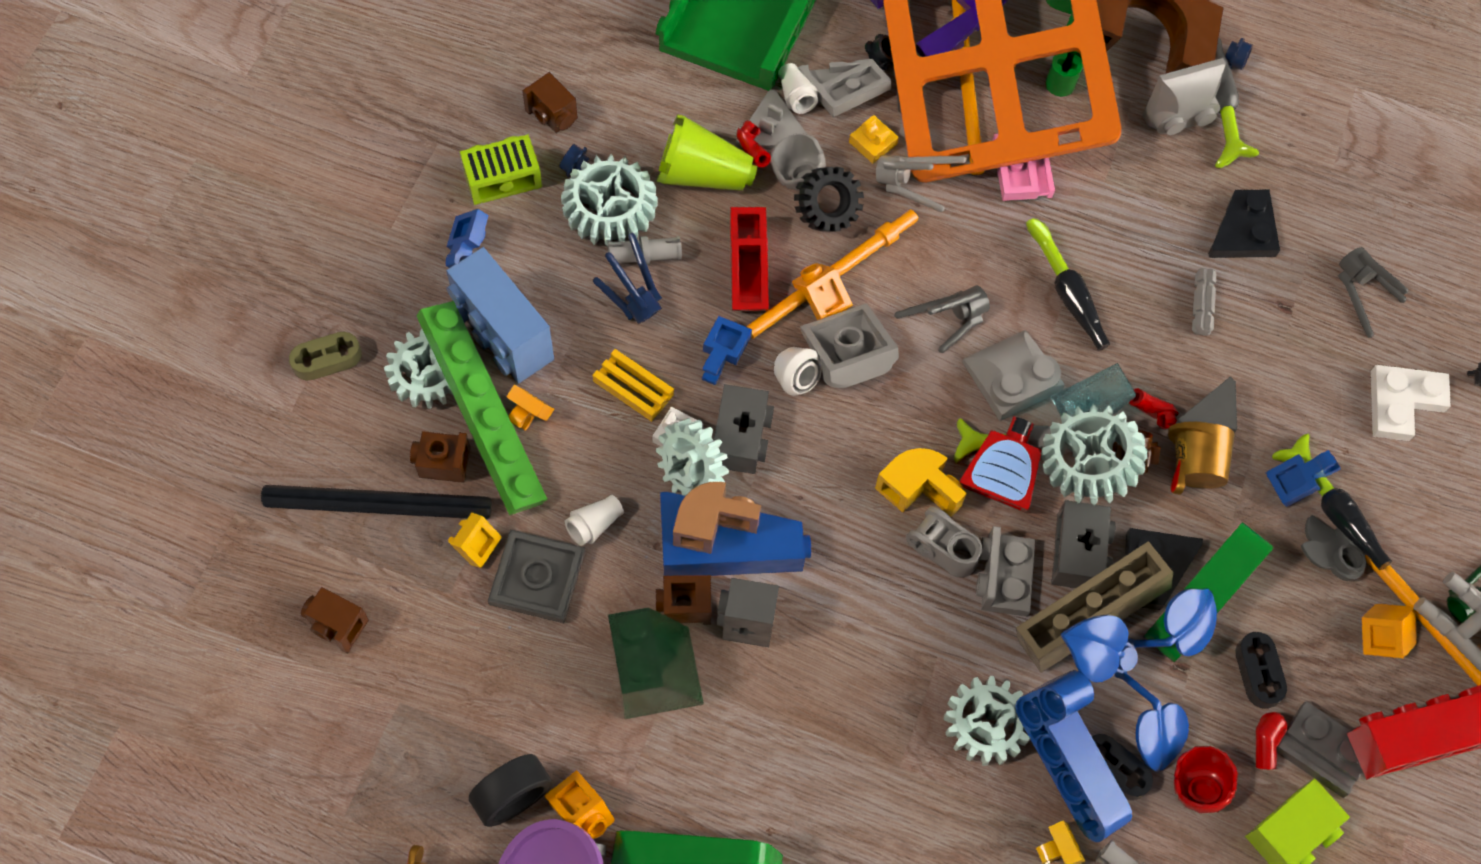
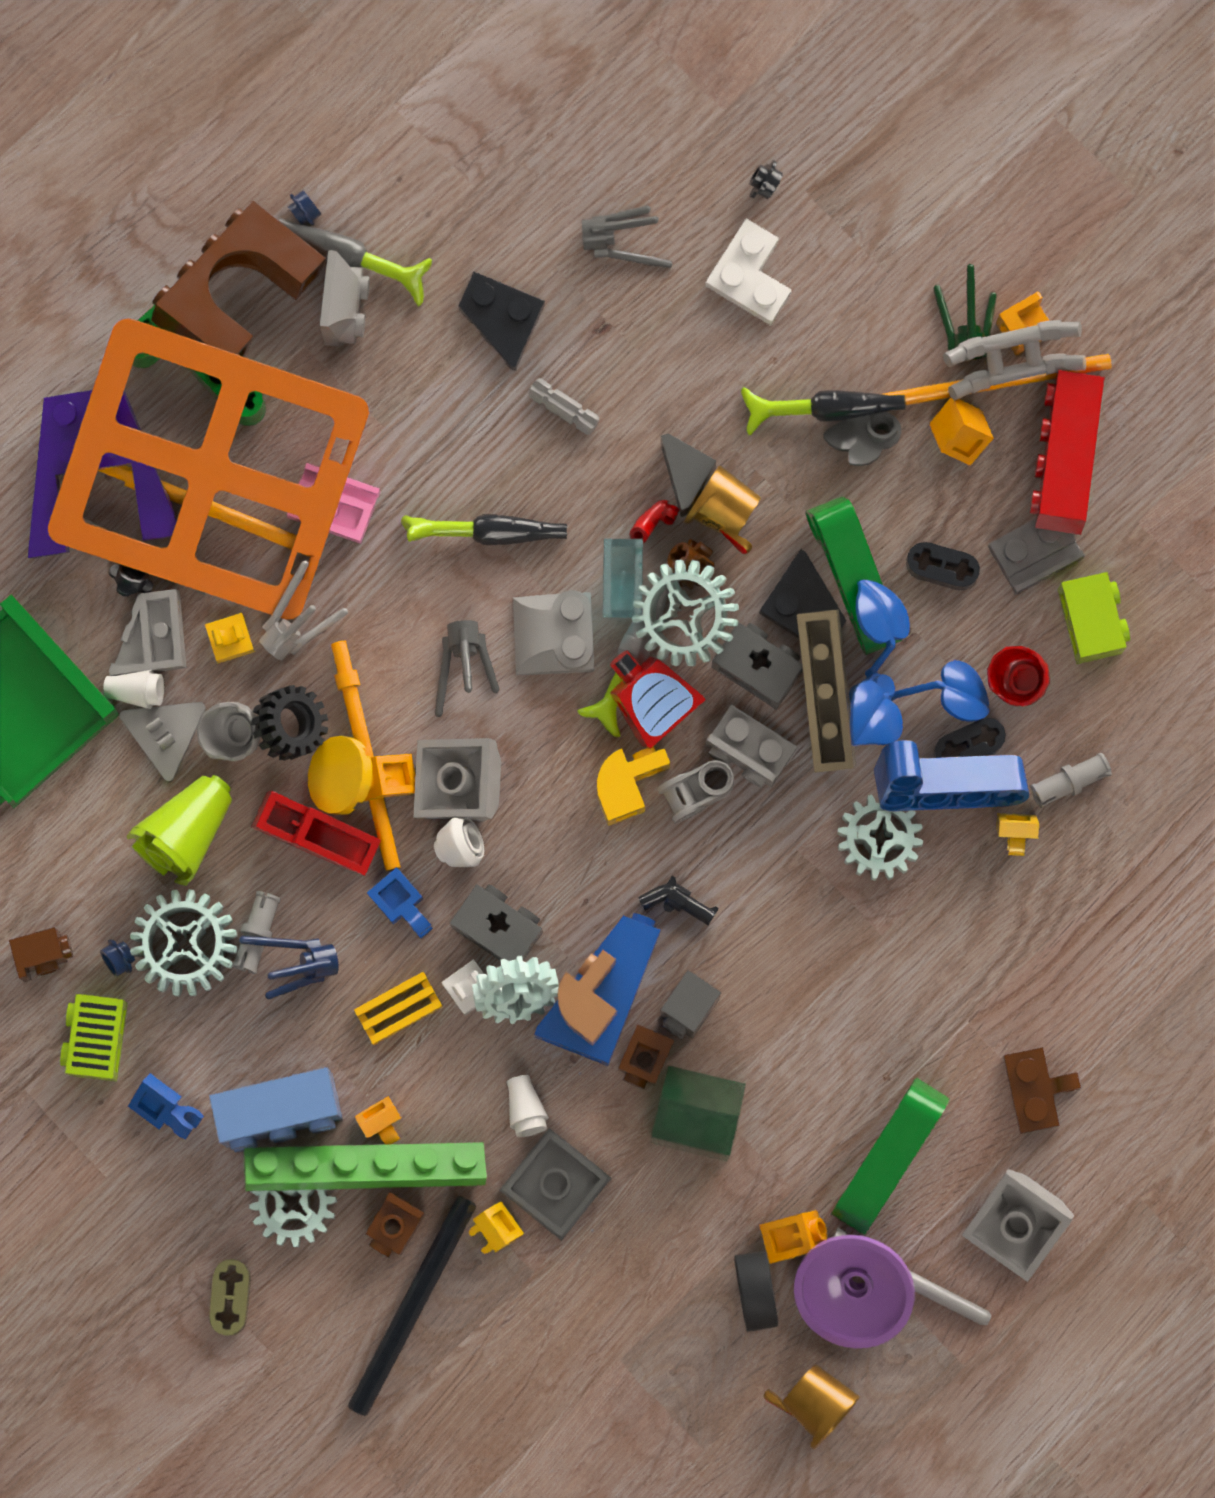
camera: 60 degrees left, 15 degrees up
reddish brown brick [301,586,369,654] -> none
red arm [736,120,771,167] -> none
red arm [1256,712,1287,770] -> none
blue plate [1265,450,1341,507] -> none
none -> yellow tile [308,736,373,815]
none -> black piece [638,875,719,926]

